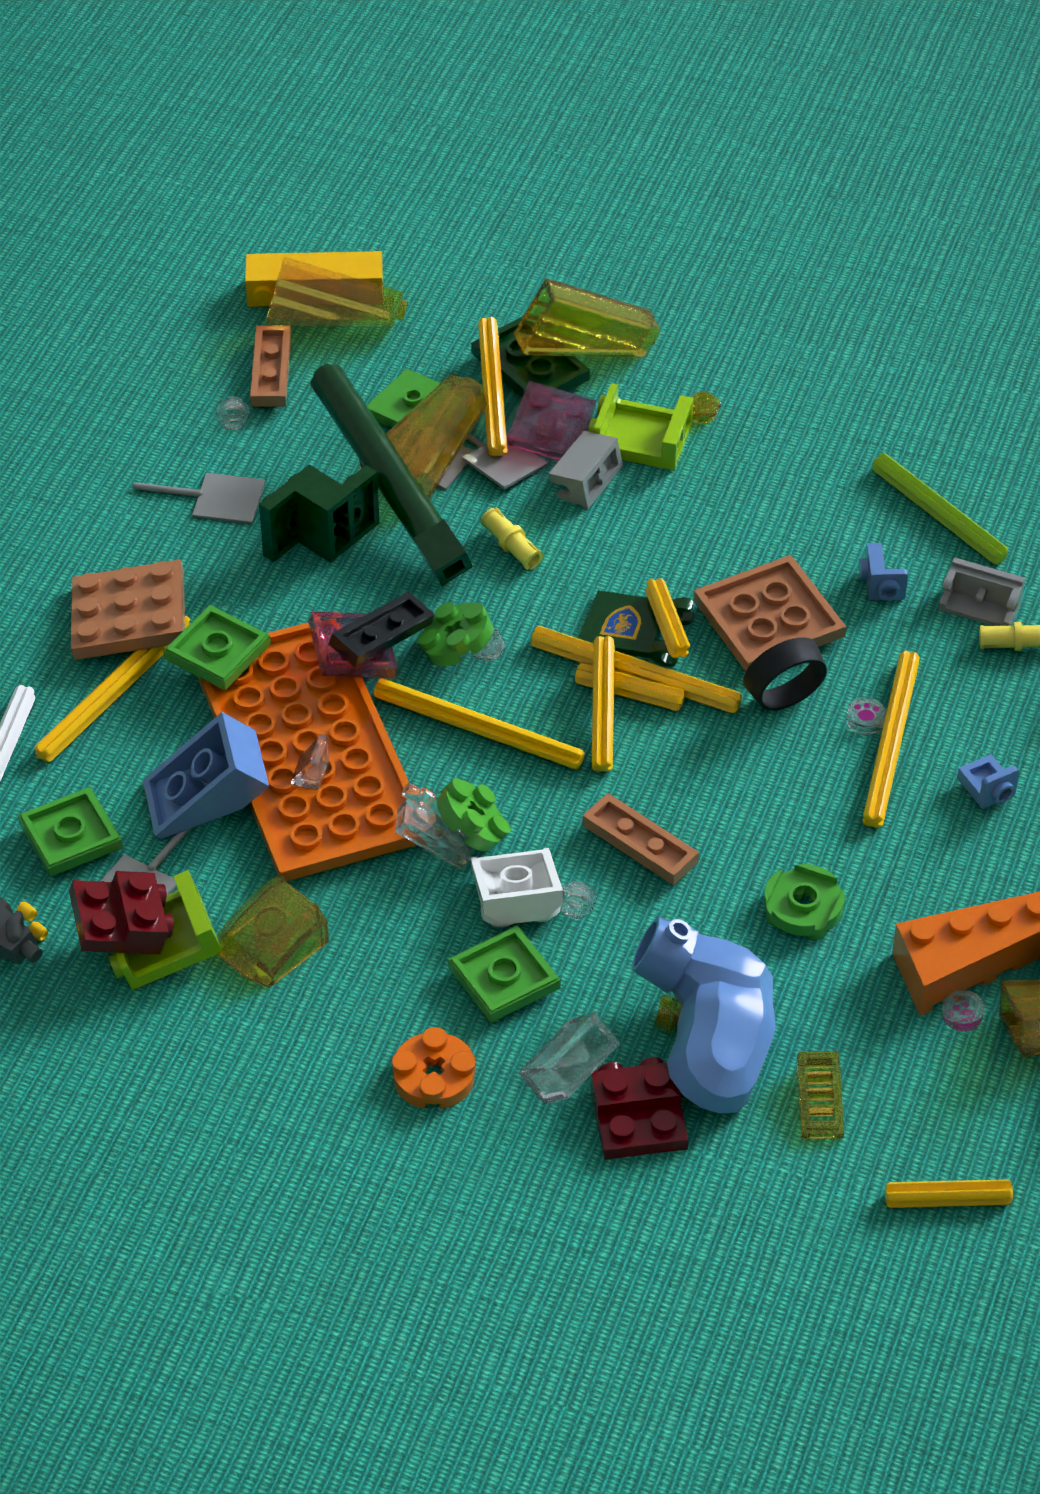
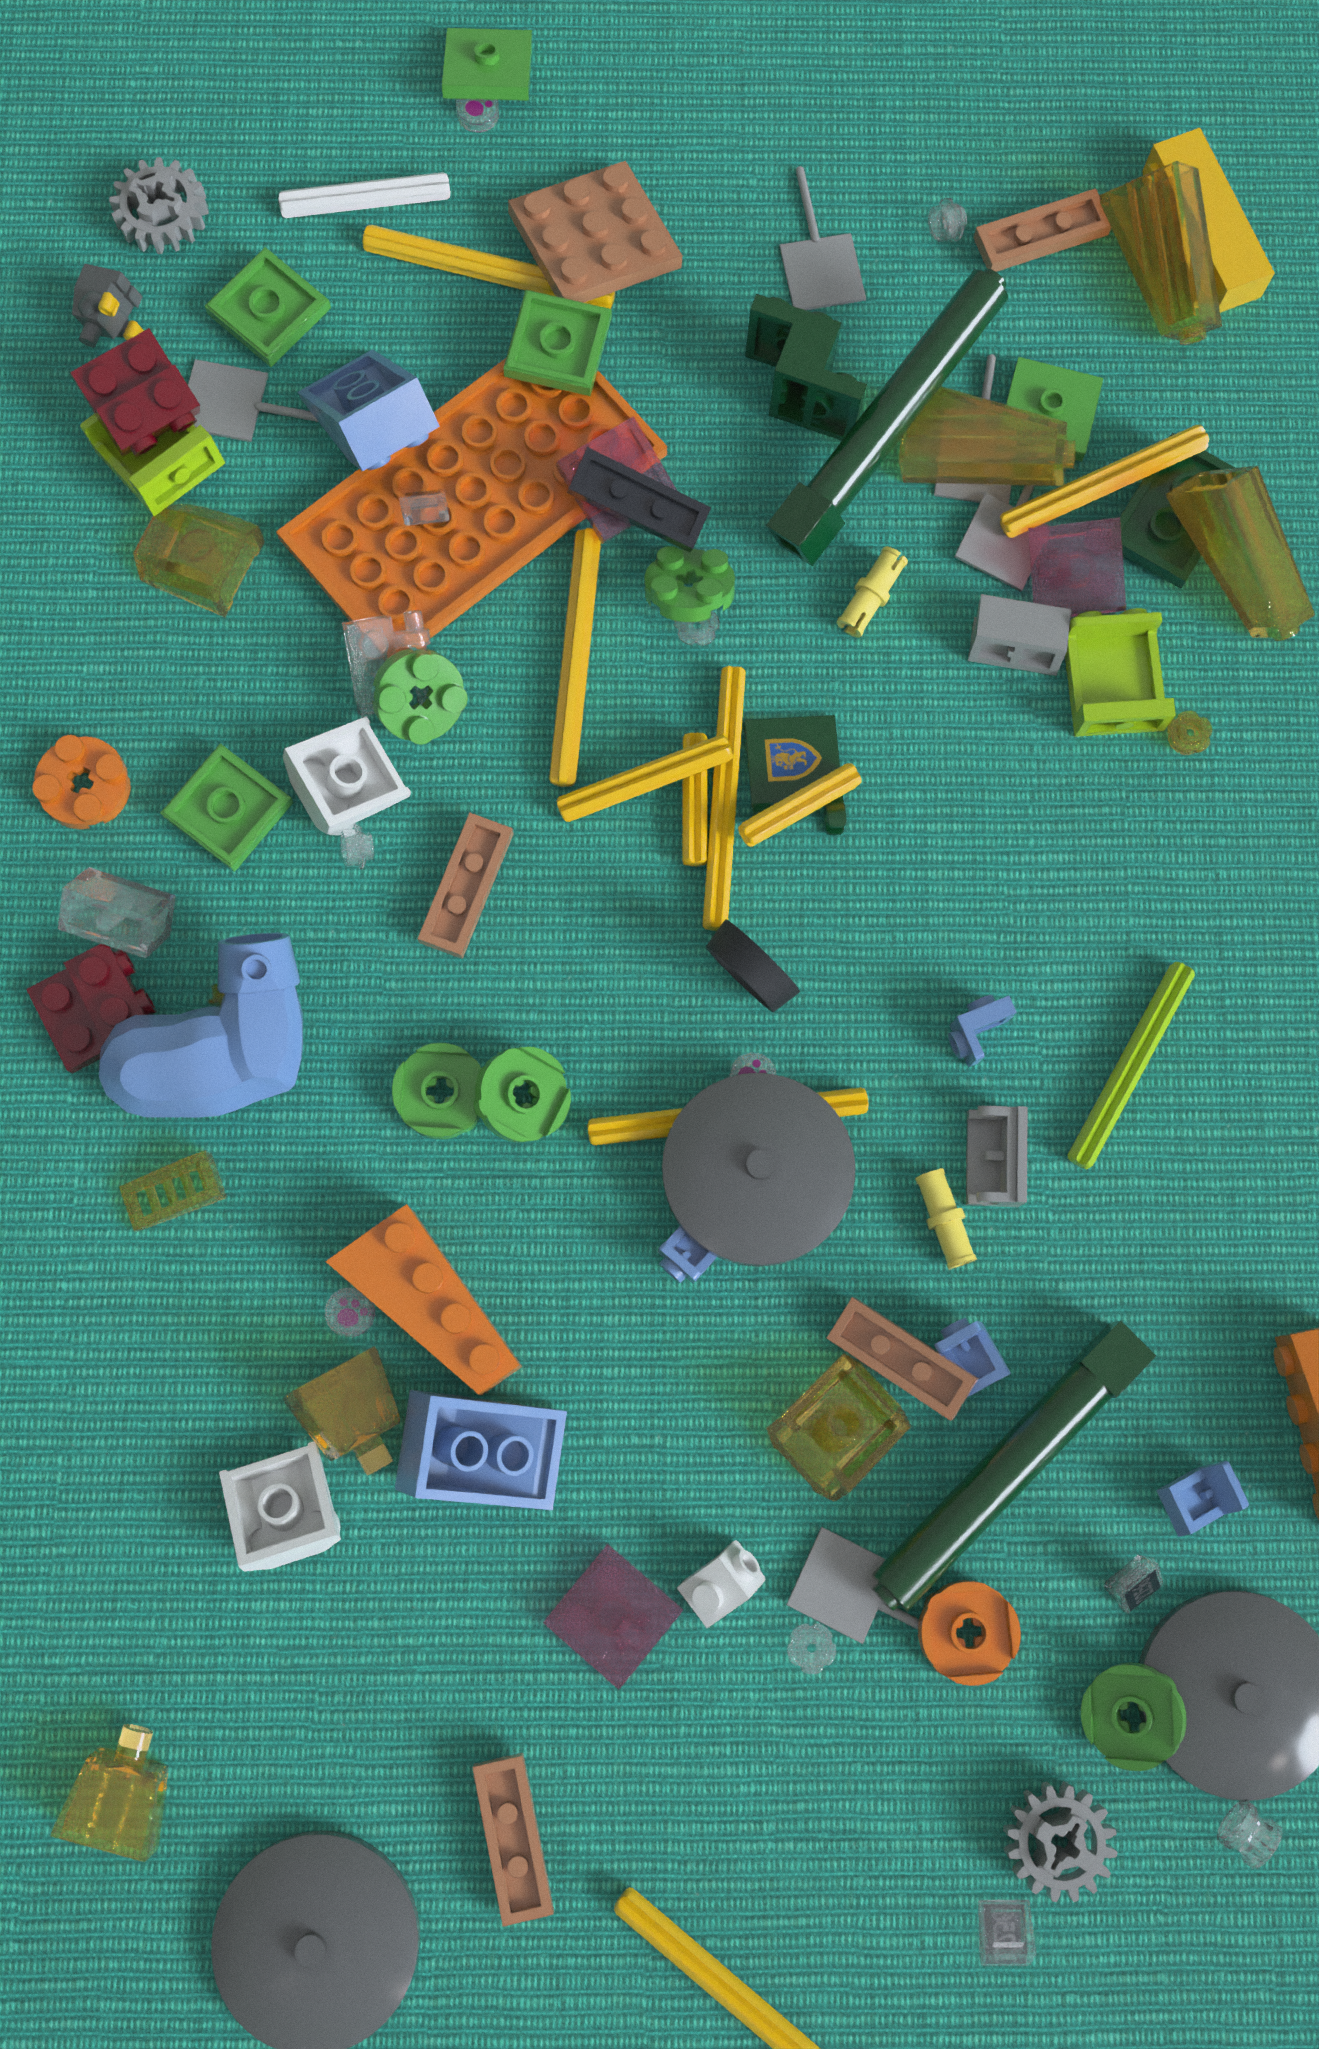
camera: 65 degrees right, 30 degrees up
nougat plate [693,555,846,671] -> none
yellow axle [885,1179,1013,1208] -> none
none -> bright green plate [473,1047,571,1142]
none -> dark grey dish [662,1073,855,1267]

